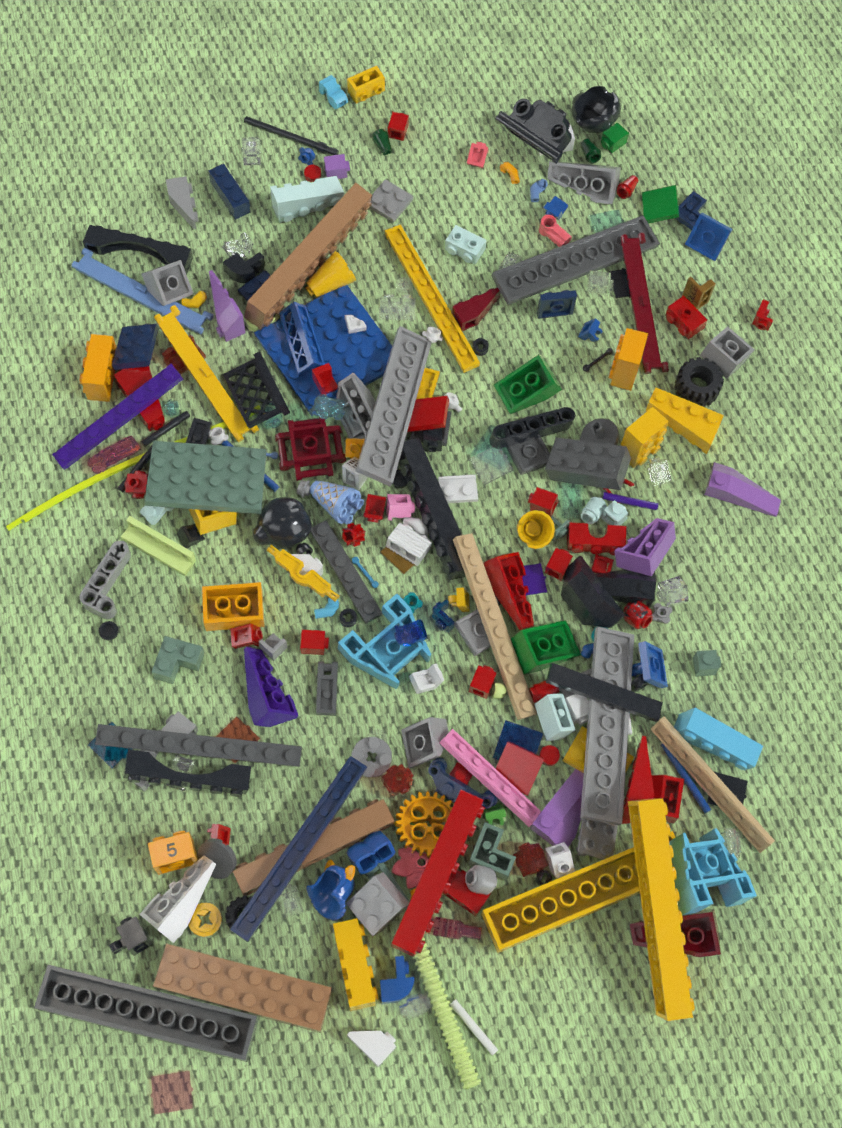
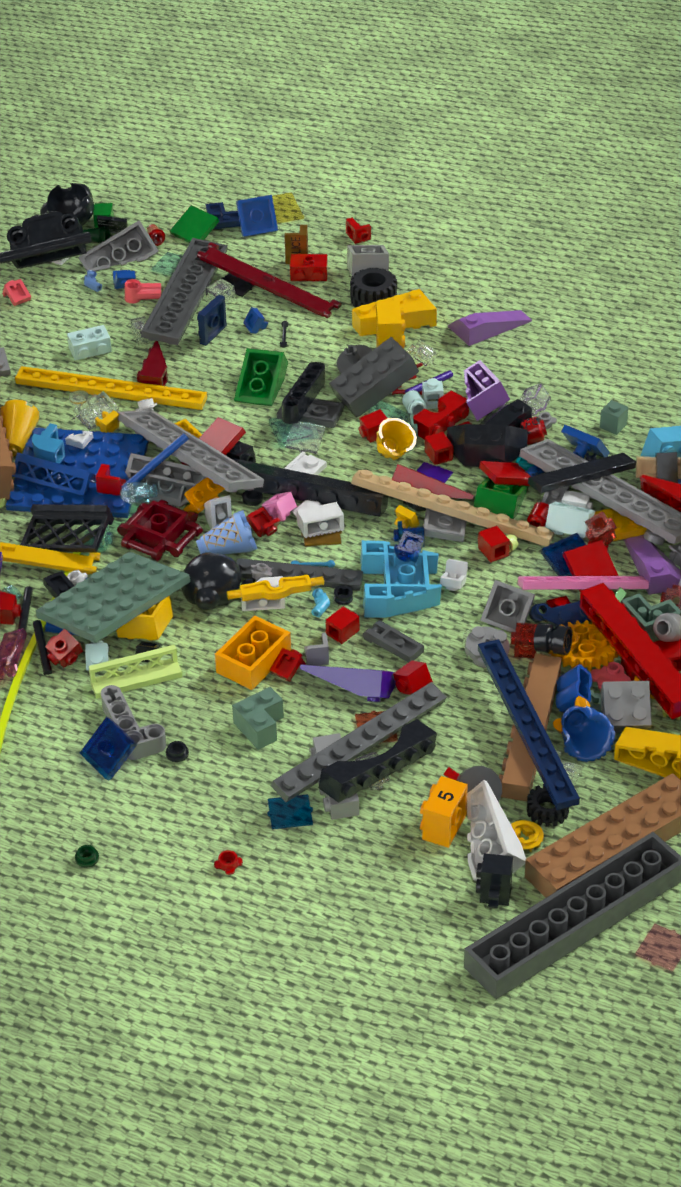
camera: 45 degrees left, 25 degrees down
light grey plate [297,480,311,498] -> none
red gear [342,523,366,547] -> none
black bush [472,338,489,356] -> none
light orange arm [499,162,520,184] -> none
light orange brick [608,328,648,391] -> none
none -> dark azure brick [32,423,65,464]
none -> clear blue plate [80,716,138,781]
none -> yellow tile [95,410,119,433]
none -> piece [97,215,128,234]
none -> blue bar [121,433,189,493]
none -> red plate [214,850,243,875]
none -> light grey plate [251,563,272,580]
none -> clear yellow piece [272,192,304,224]
none -> red brick [393,661,433,695]
none -> red tile [479,461,531,486]
none -> black wheel [534,623,573,655]
none -> clear red brick [584,511,617,546]
none -> black tile [656,452,678,483]

